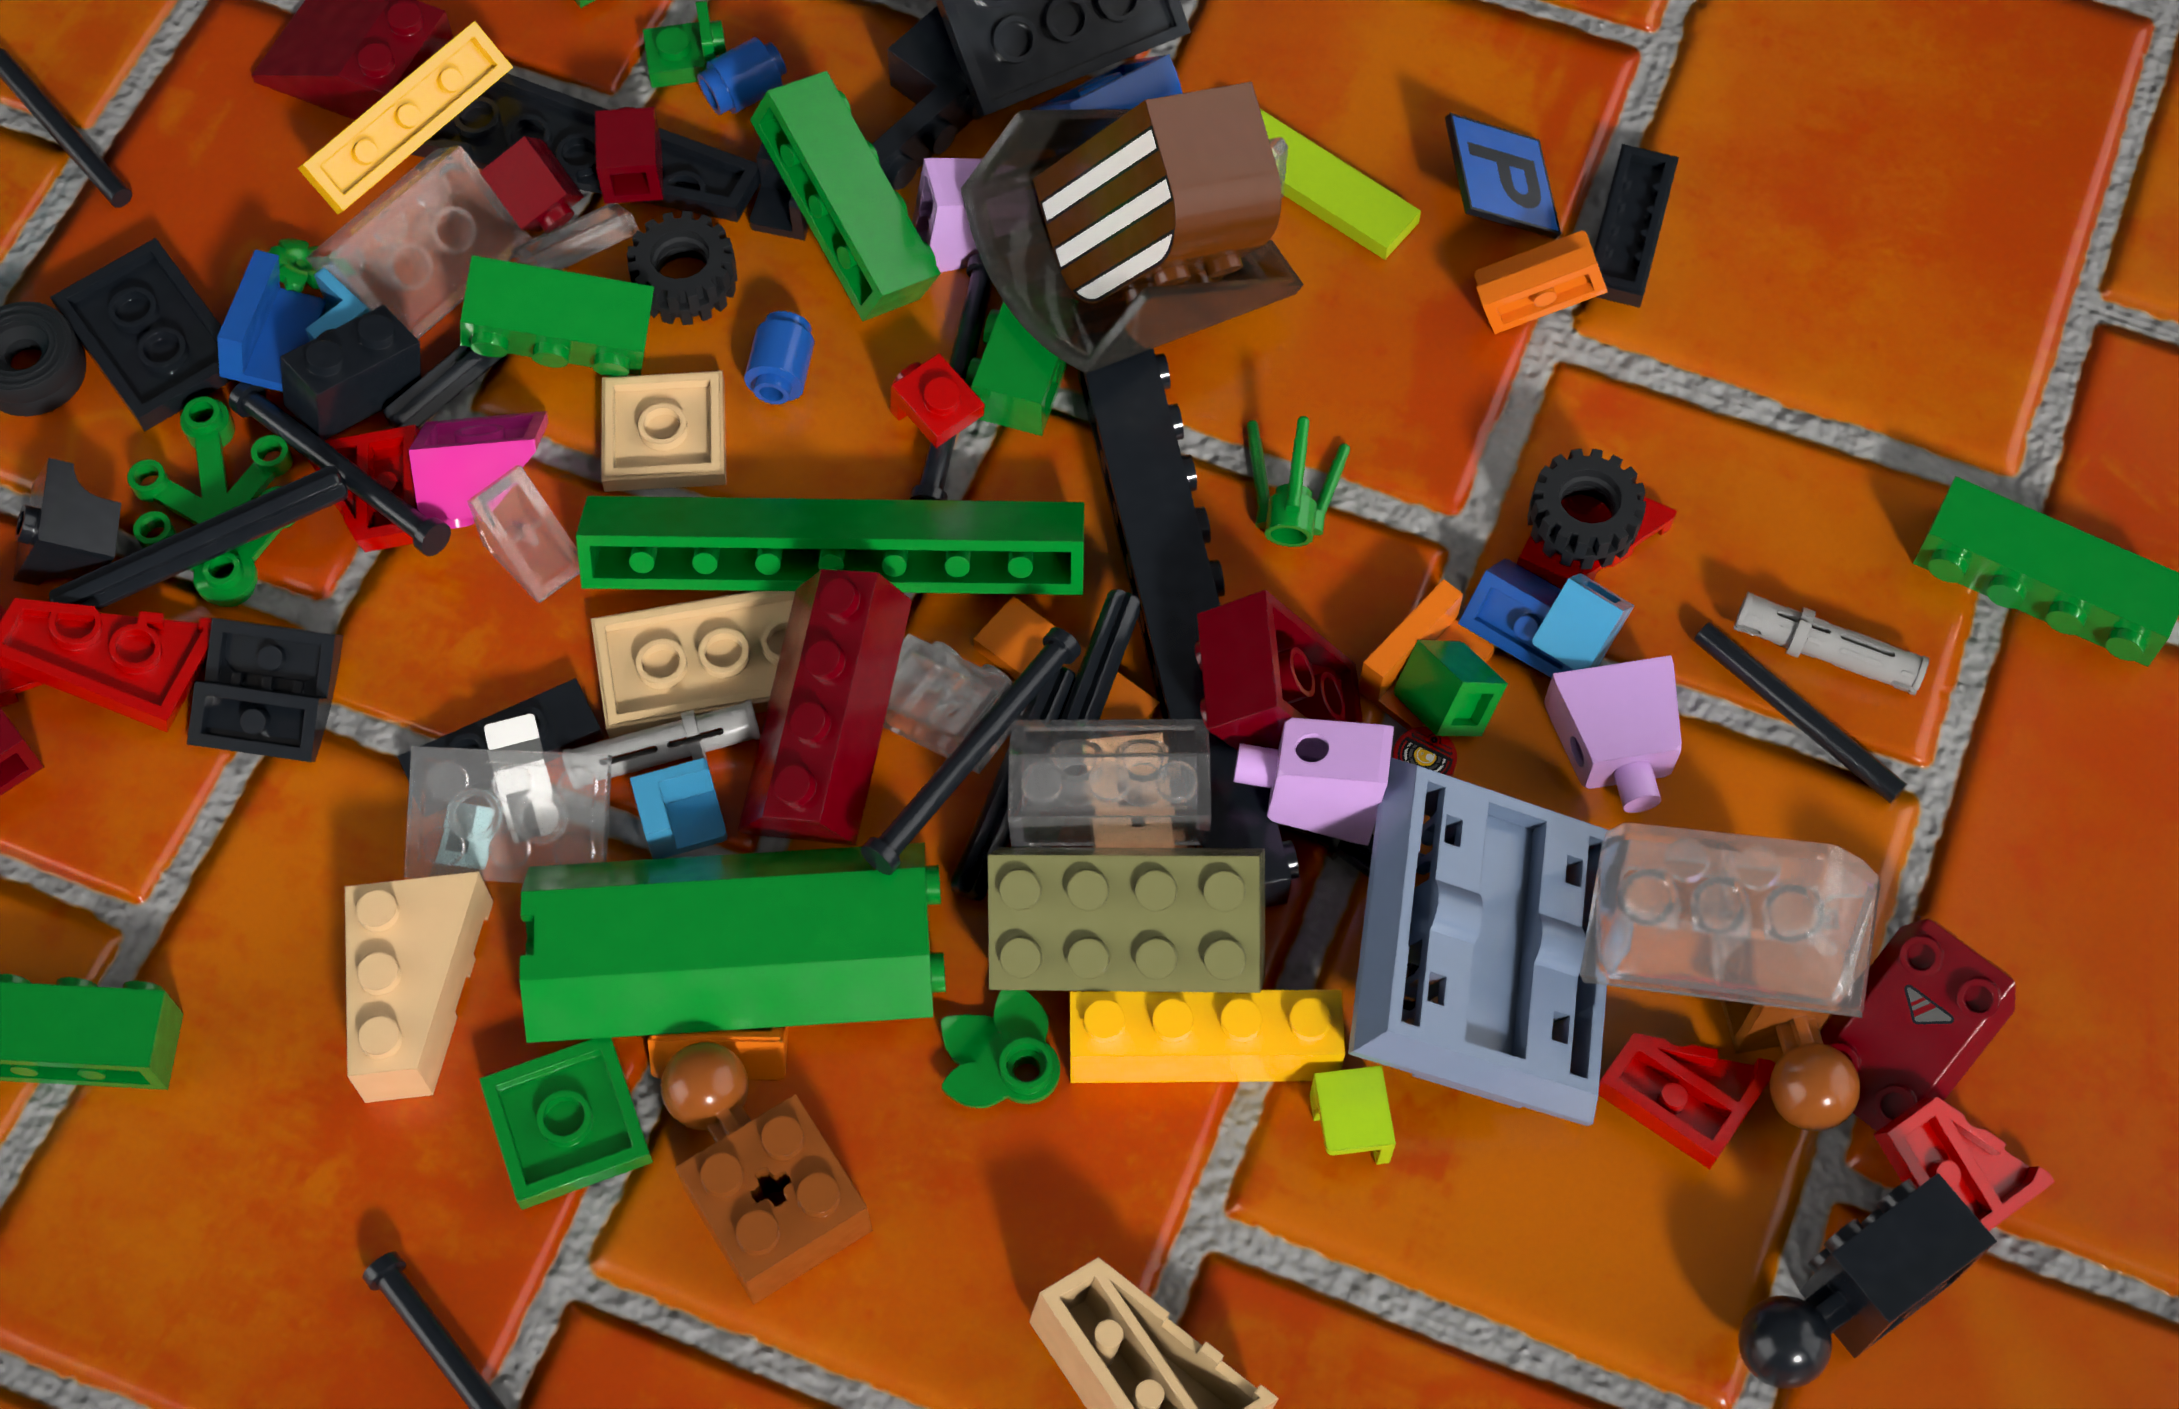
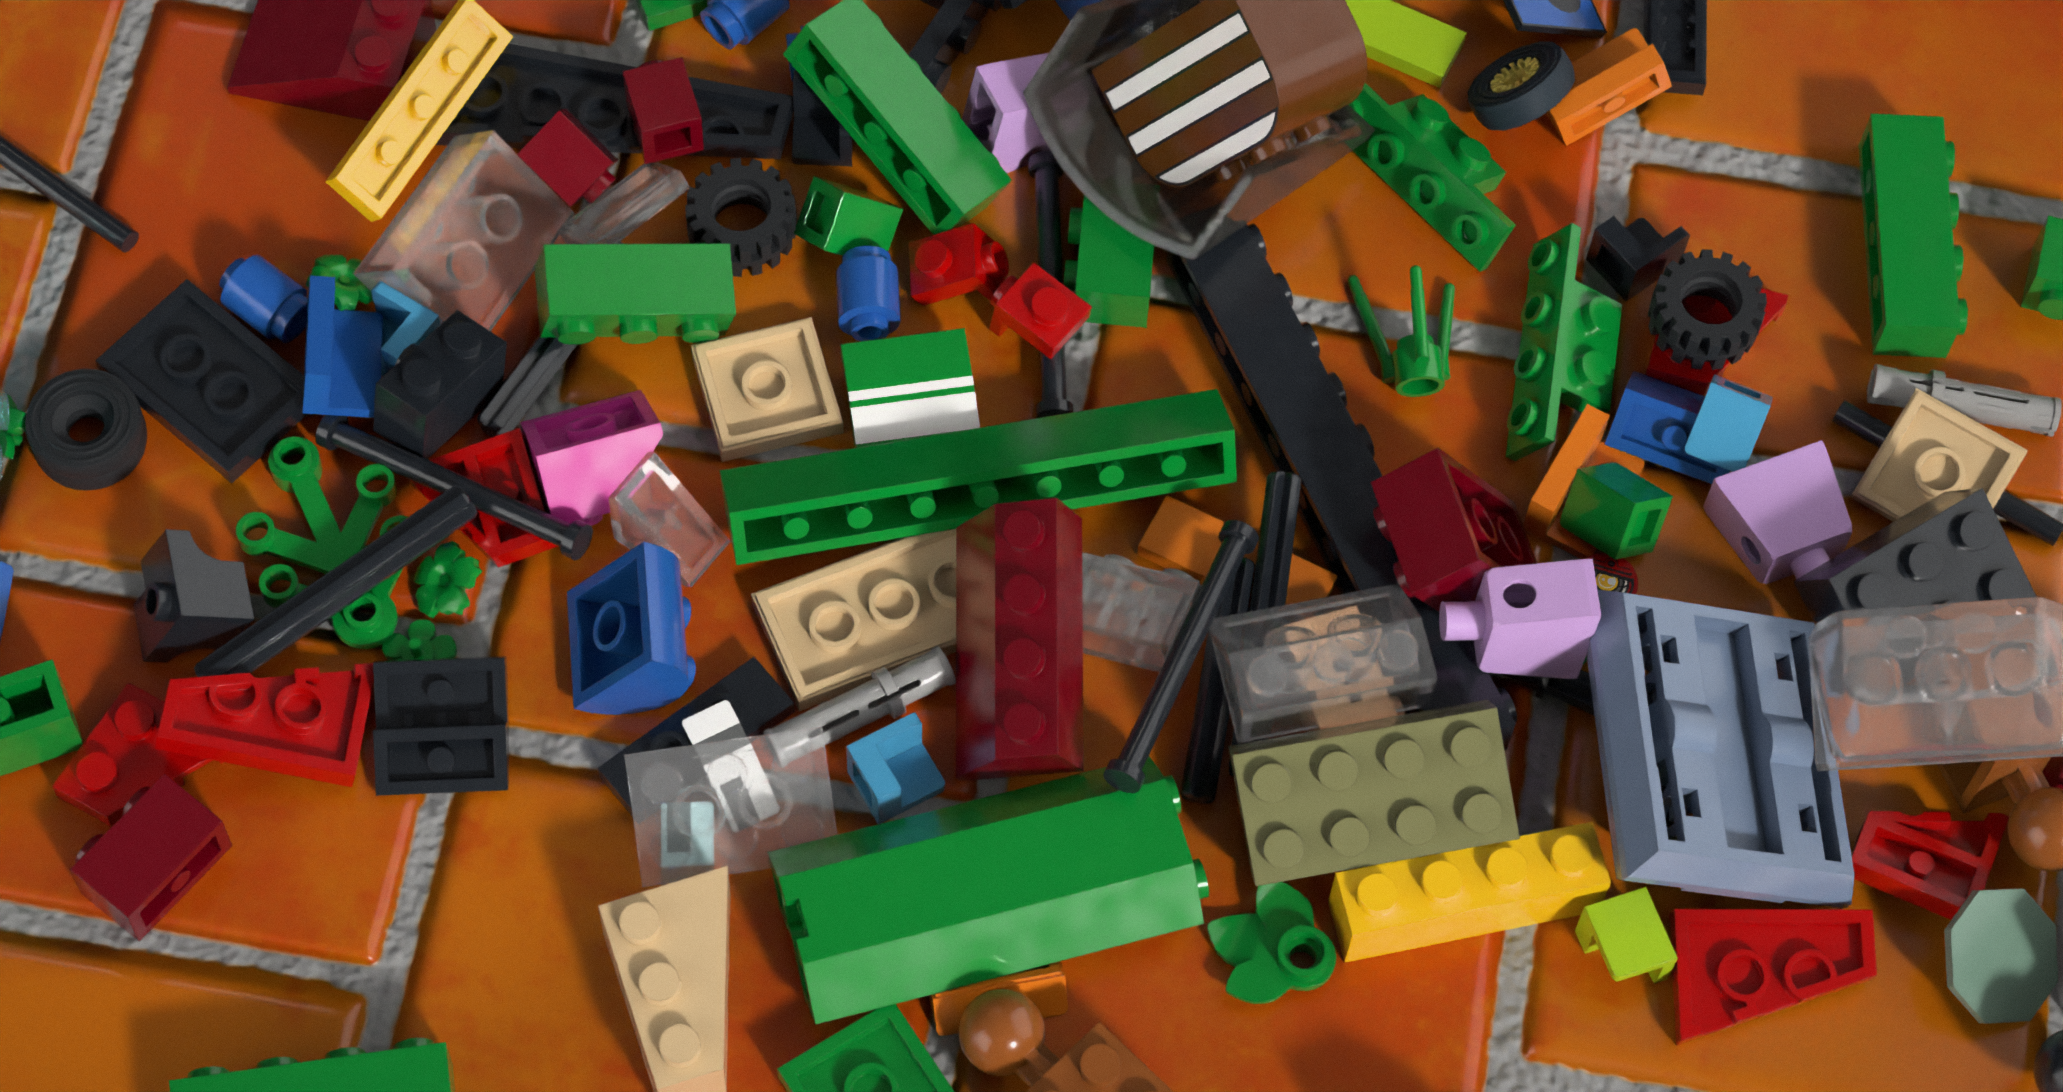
camera: 15 degrees left, 0 degrees up
none -> blue brick [219,254,308,343]
none -> green plant [382,619,457,661]
none -> green plant [413,541,482,618]
none -> blue brick [567,542,696,715]
none -> green panel [793,176,903,256]
none -> slope [841,328,980,448]
none -> red bracket [909,223,1009,306]
none -> green bracket [1327,83,1516,272]
none -> black bush [1468,41,1575,131]
none -> green bracket [1505,223,1622,461]
none -> black panel [1586,216,1690,302]
none -> red wing [1670,909,1877,1046]
none -> black brick [1793,488,2039,694]
none -> tan tile [1851,388,2028,522]
none -> green brick [1858,114,1968,358]
none -> sand green piece [1944,889,2058,1024]

